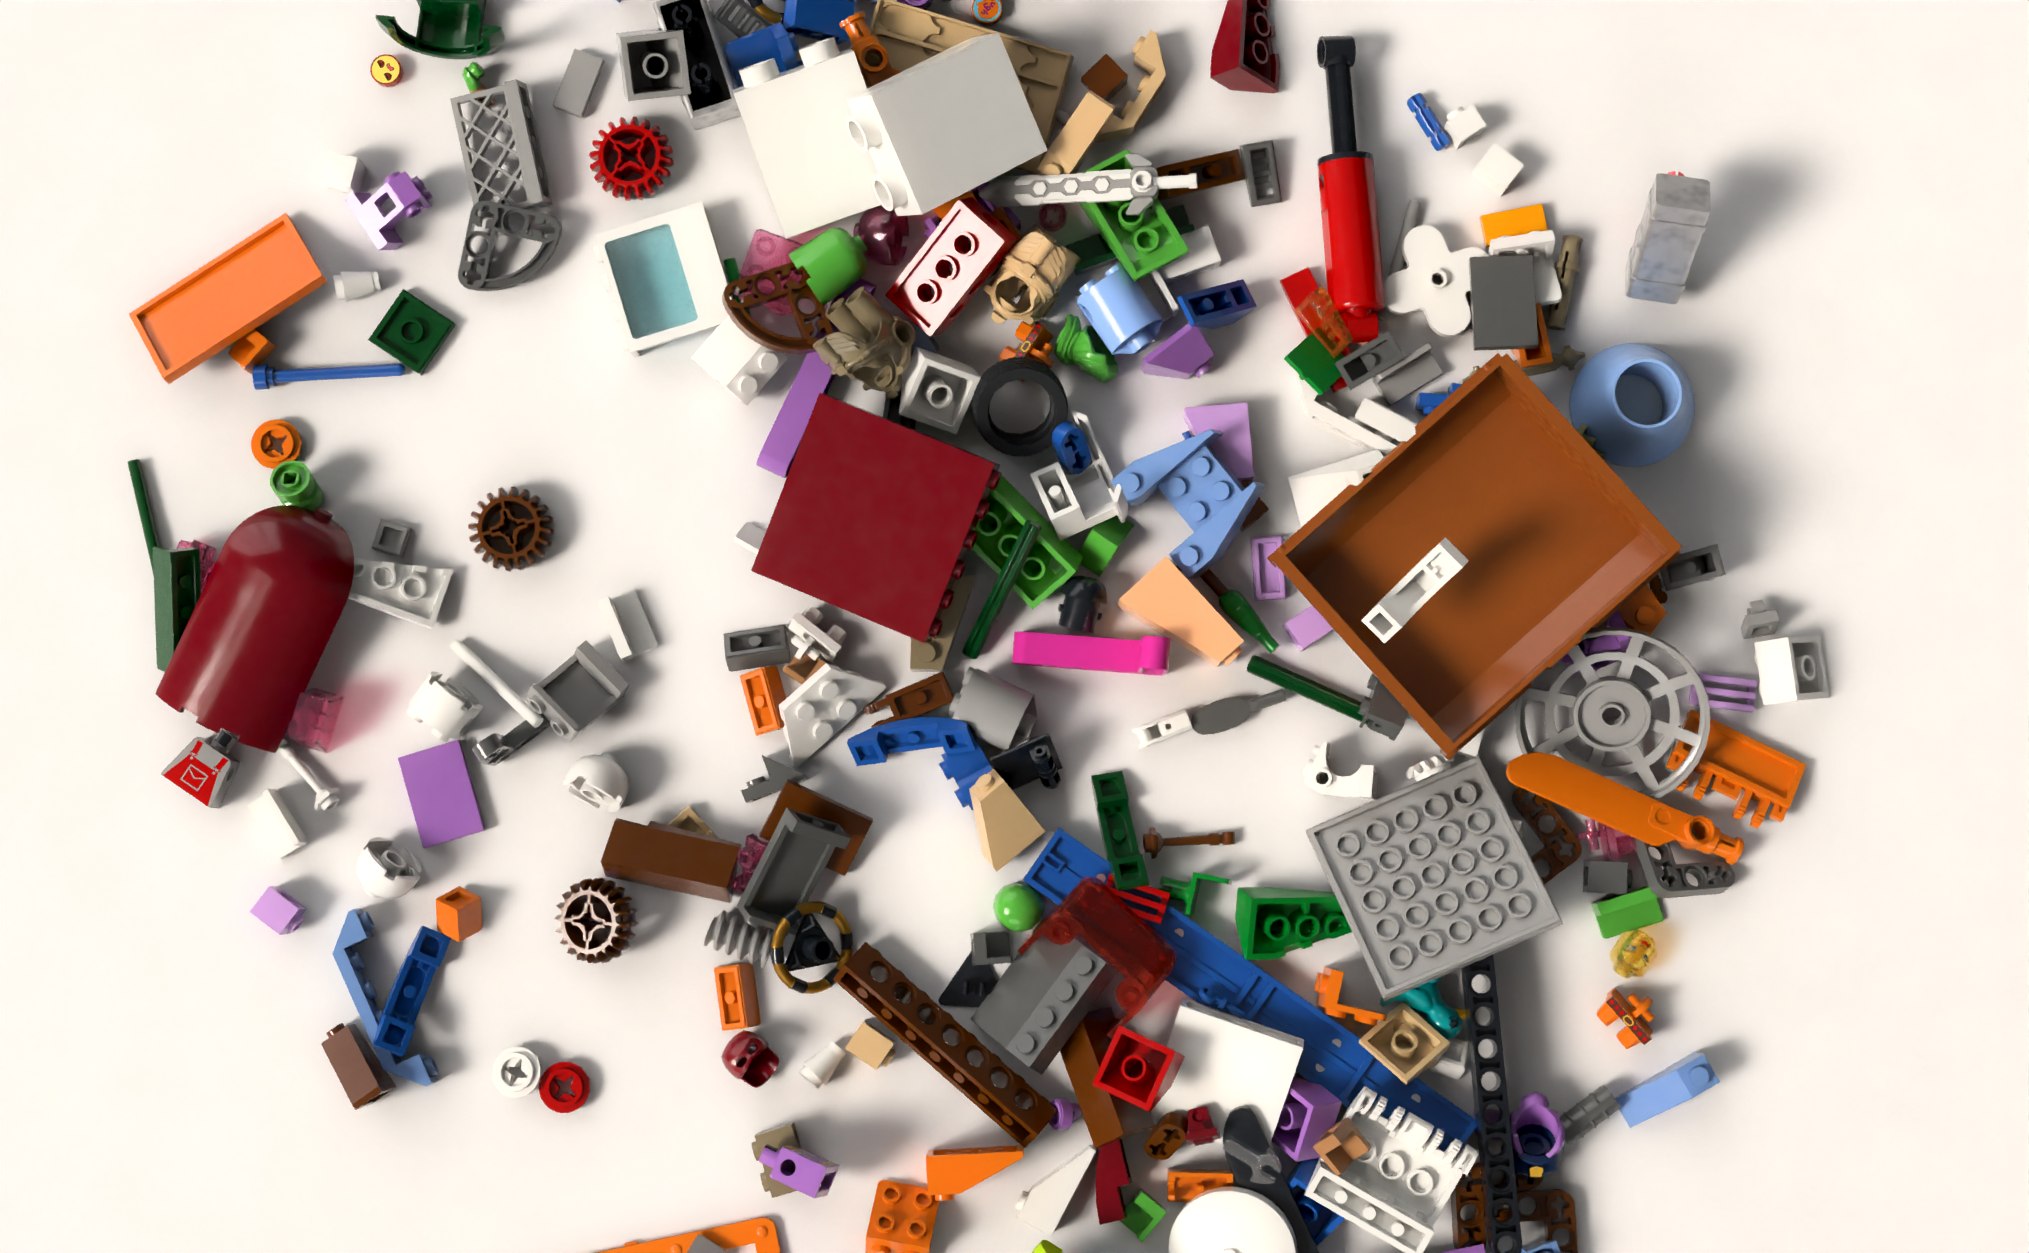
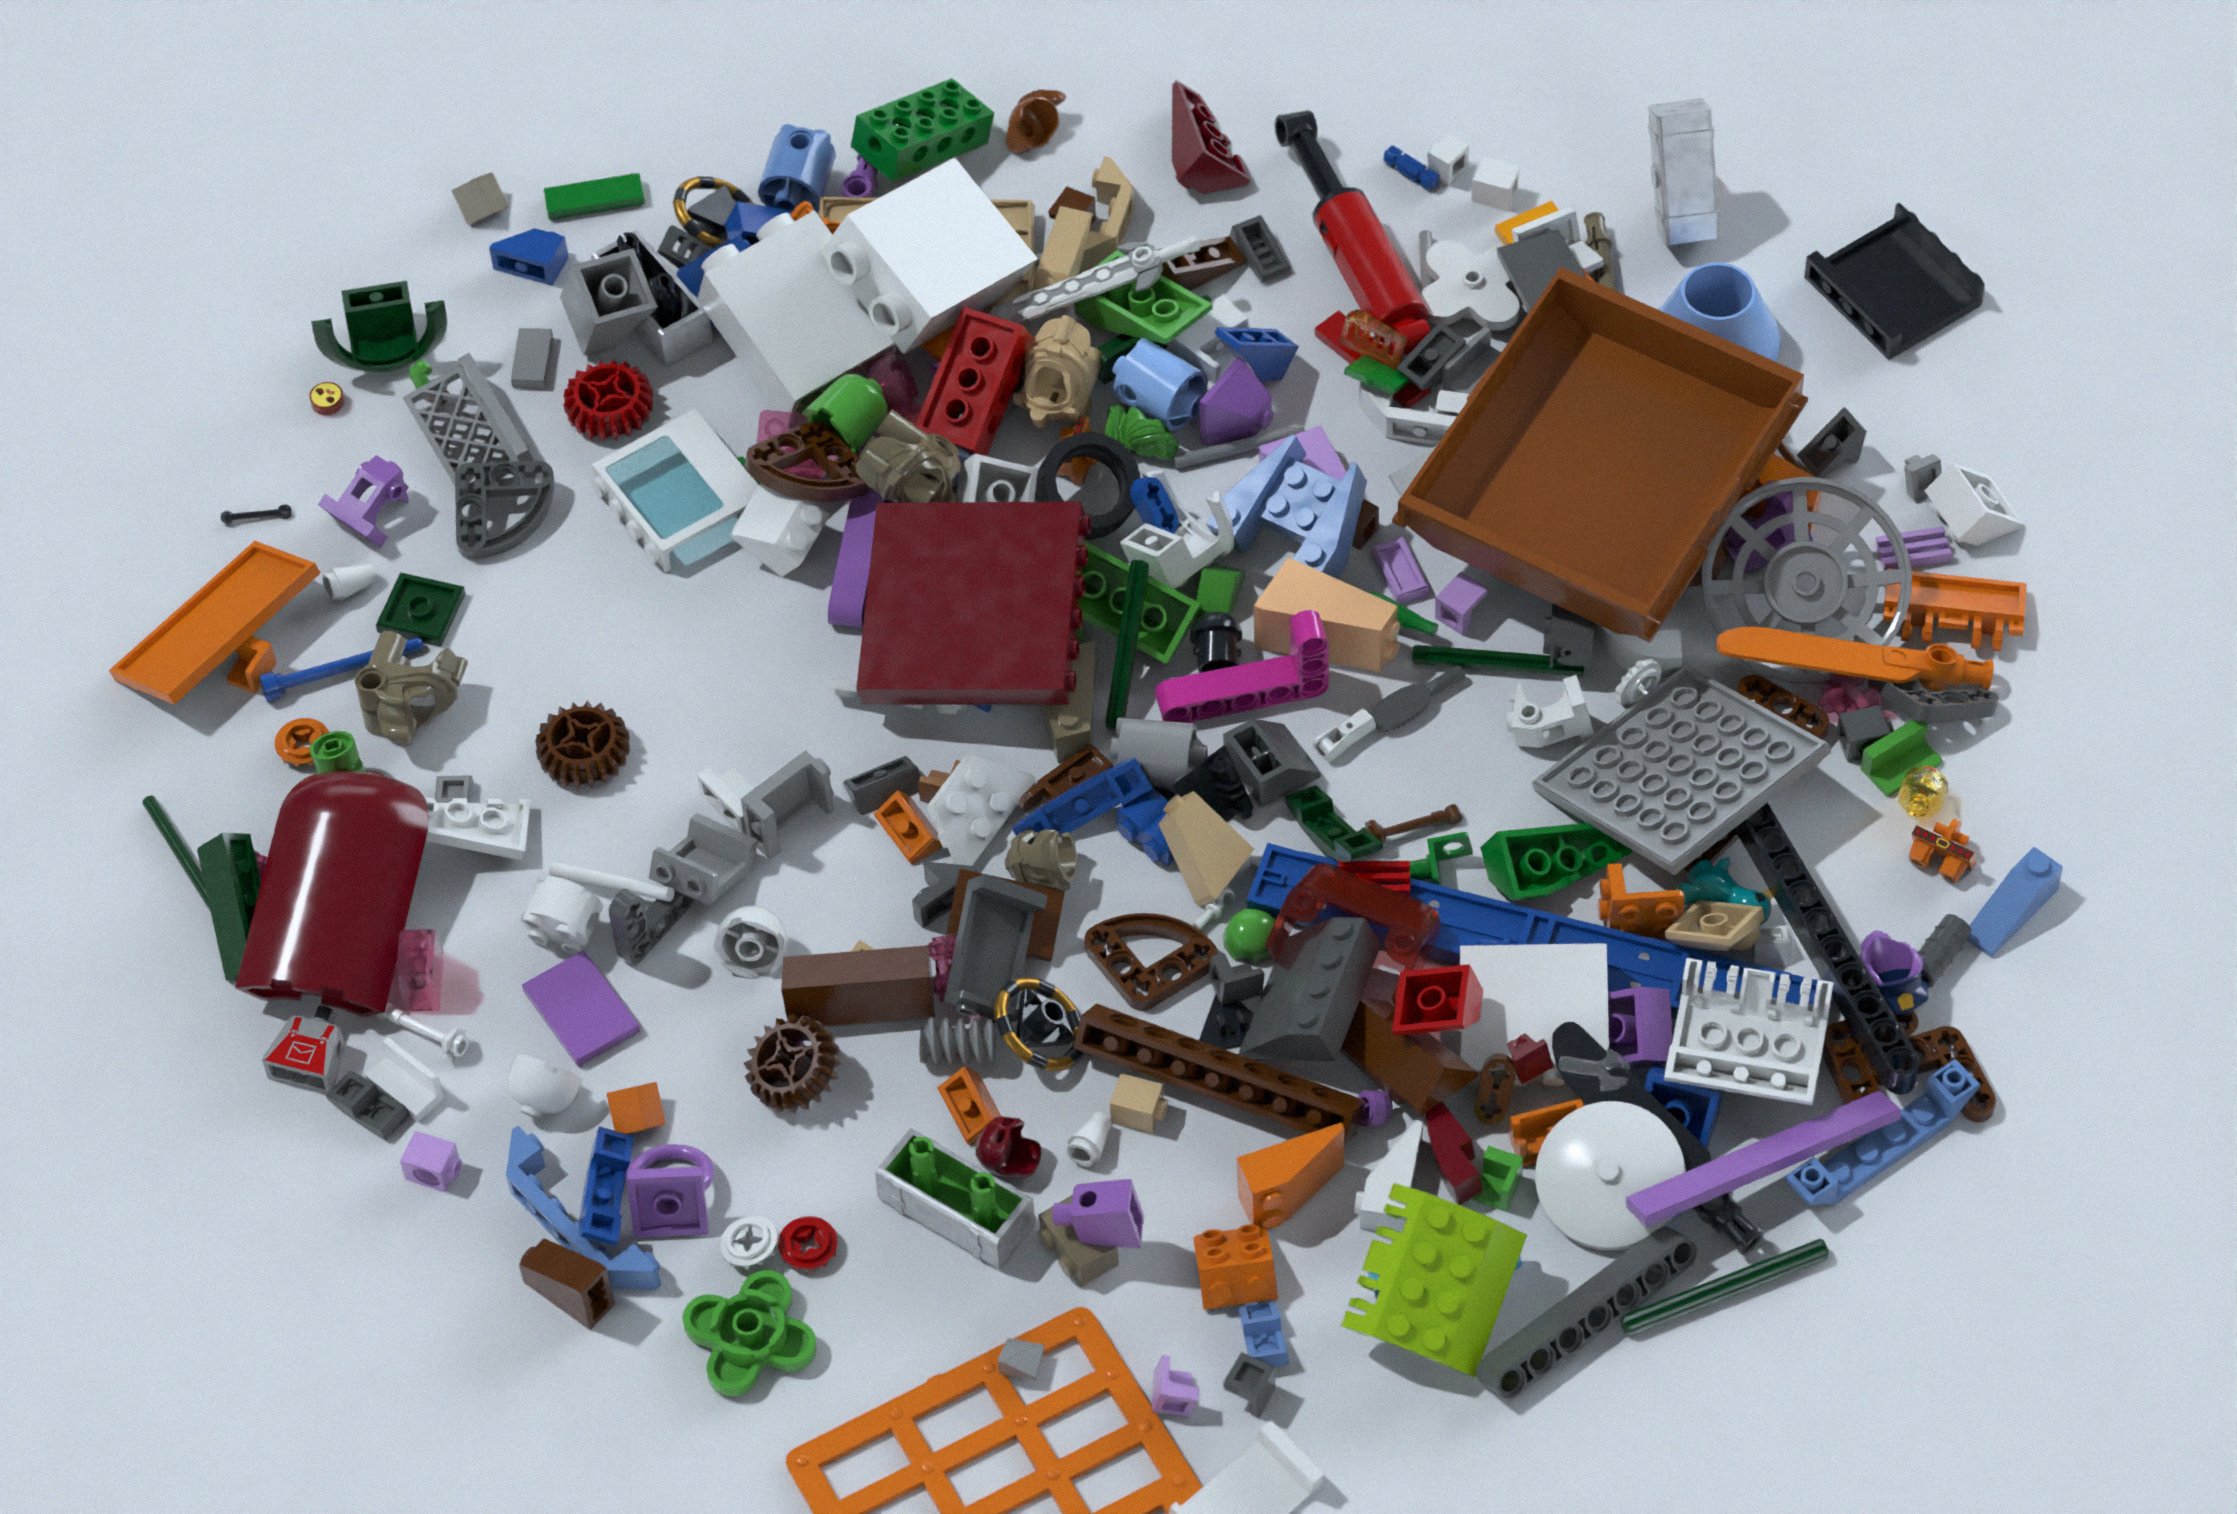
camera: 20 degrees left, 30 degrees down
white panel [326,151,366,194] -> none
white hips [788,606,847,664] -> none
medium nougat panel [1313,1117,1371,1176] -> none
white arch [1361,537,1469,644] -> none
none -> black hinge [220,504,292,524]
none -> dark grey slope [326,1070,410,1140]
none -> dark tan helmet [355,631,468,745]
none -> medium lavender tile [626,1144,715,1238]
none -> bright green plant [683,1270,817,1396]
none -> light grey panel [741,750,834,860]
none -> piece [875,1128,1036,1269]
none -> dark tan helmet [1005,829,1078,891]
none -> reddish brown beam [1084,913,1217,1011]
none -> light grey bar [1173,424,1305,469]
none -> white hand [1193,888,1235,930]
none -> dark grey slope [1223,719,1321,807]
none -> black panel [1804,202,1985,360]

